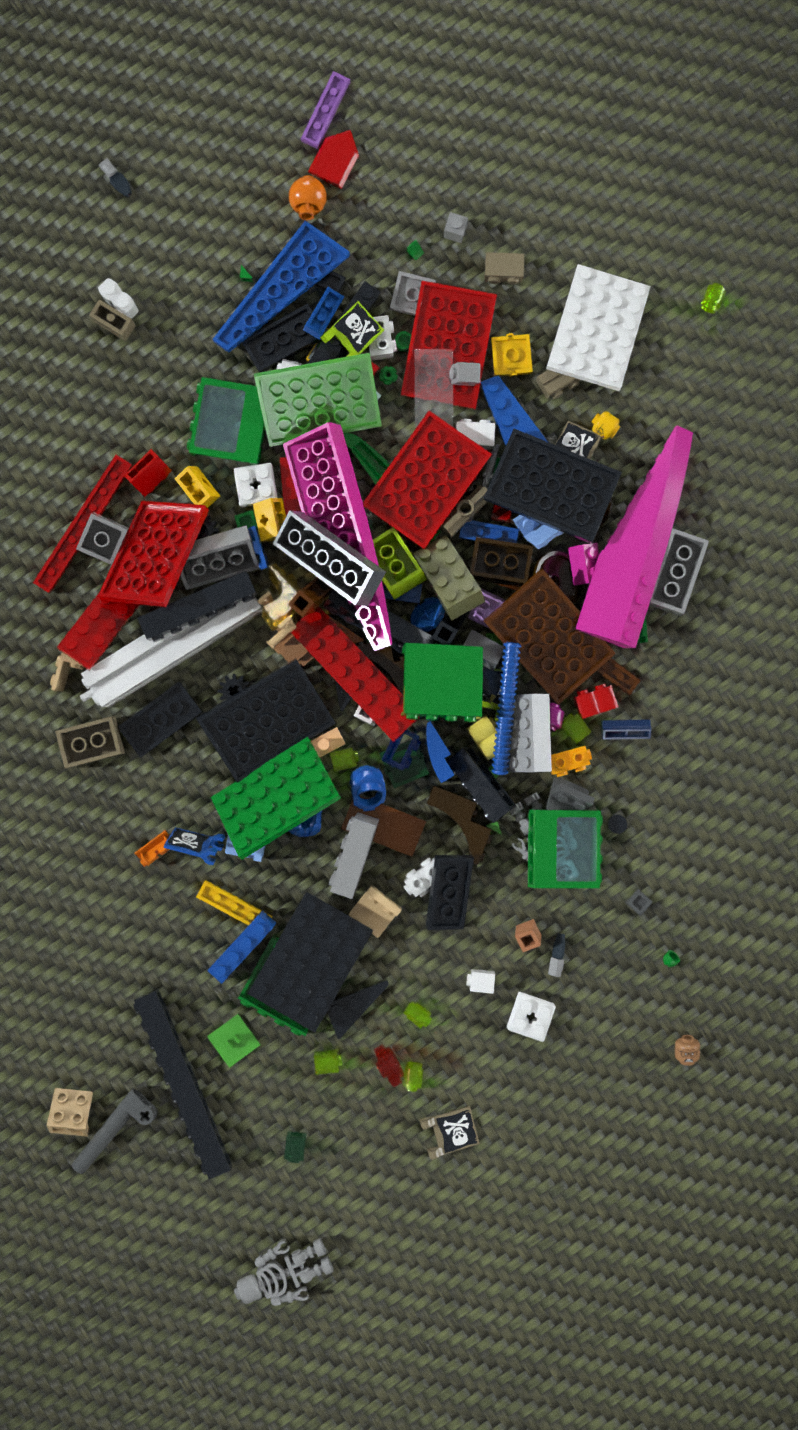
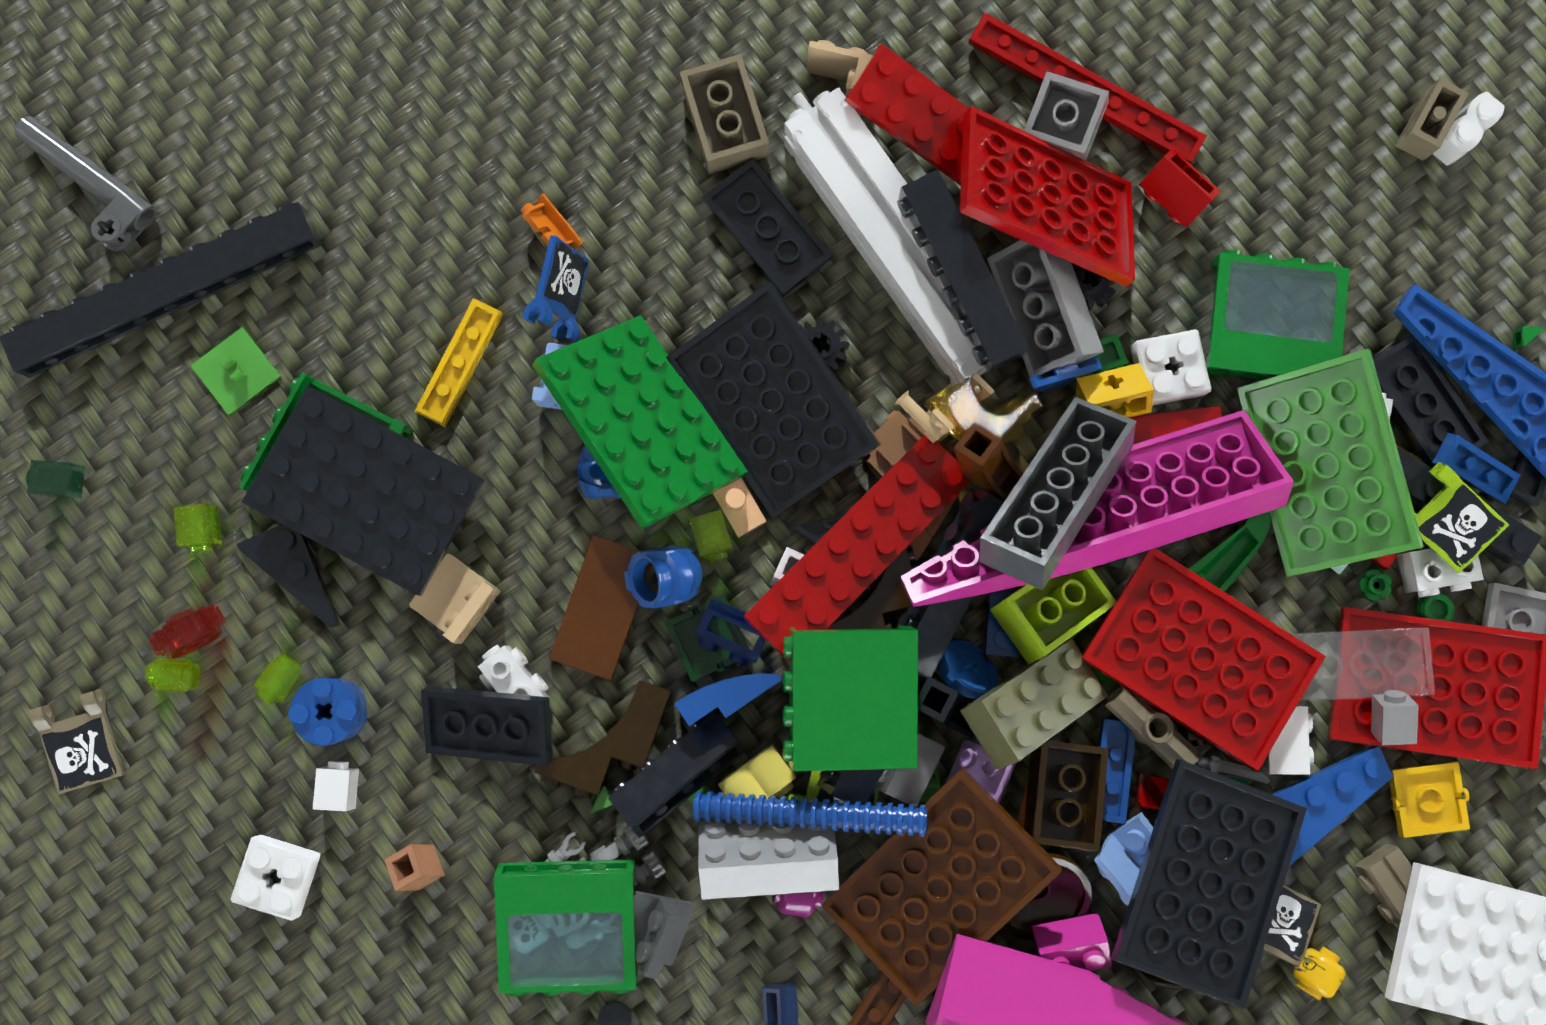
camera: 90 degrees right, 5 degrees down
tan bracket [47,1088,93,1137] -> none
yellow brick [174,466,220,508] -> none
blue brick [208,910,276,984] -> none
light grey brick [328,812,379,899] -> none
piece [548,933,565,977] -> none
light orange brick [551,746,592,777] -> none
clear neon green brick [562,713,591,744] -> none
red brick [573,683,618,719] -> none
none -> blue brick [288,678,367,746]

